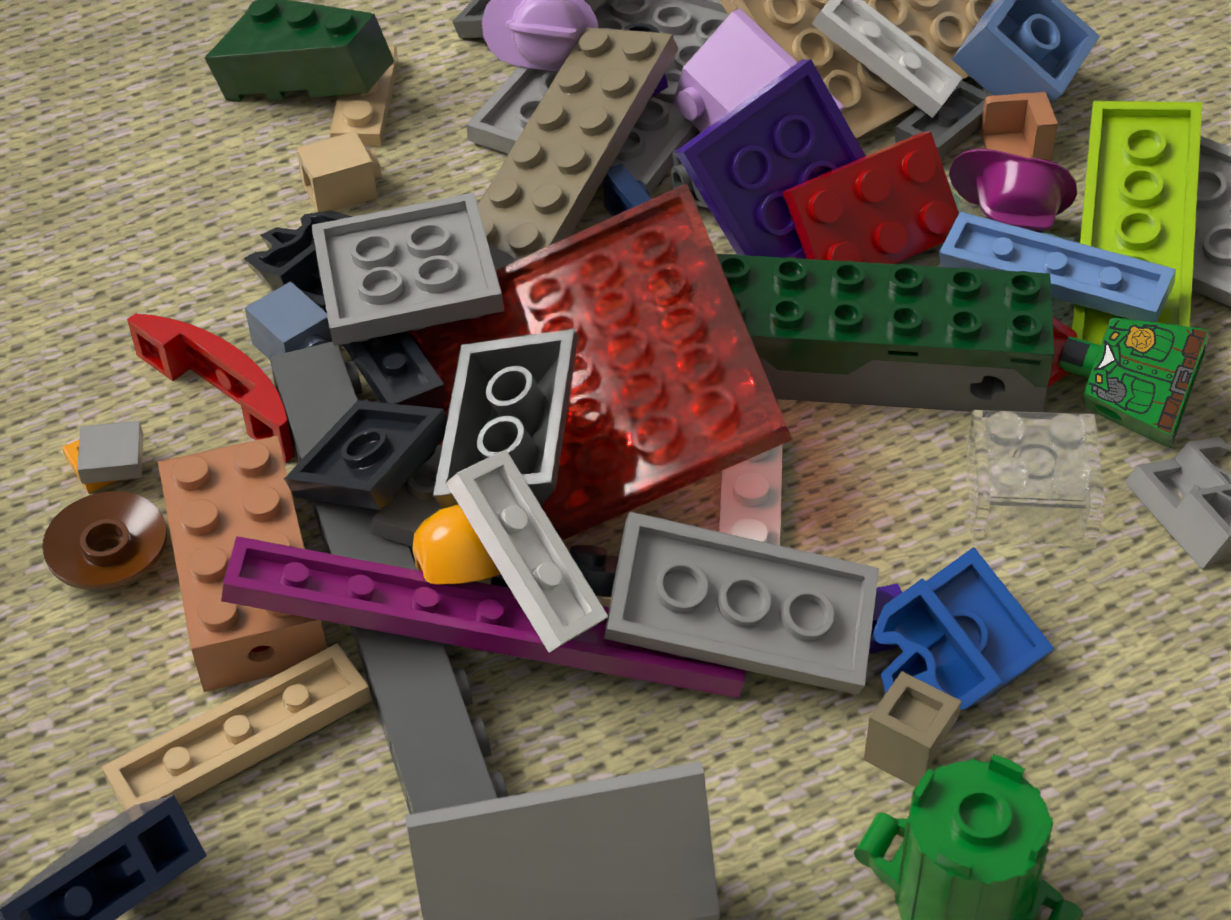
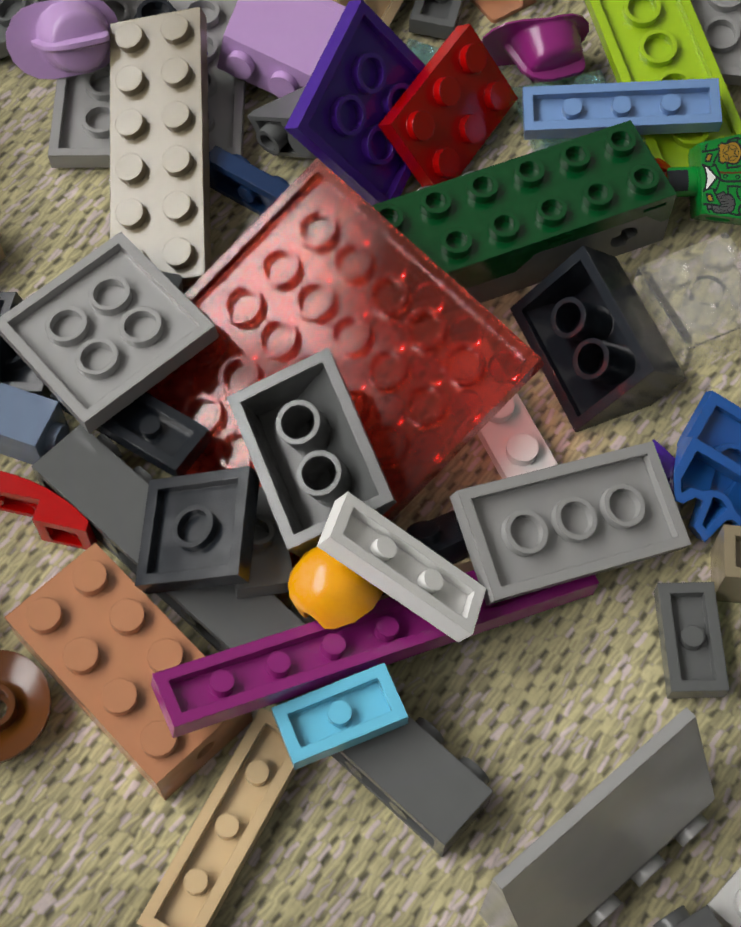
camera: 30 degrees left, 15 degrees up
none -> medium azure plate [271,663,408,770]
none -> black slope [510,245,687,432]
none -> dark grey plate [654,582,730,699]

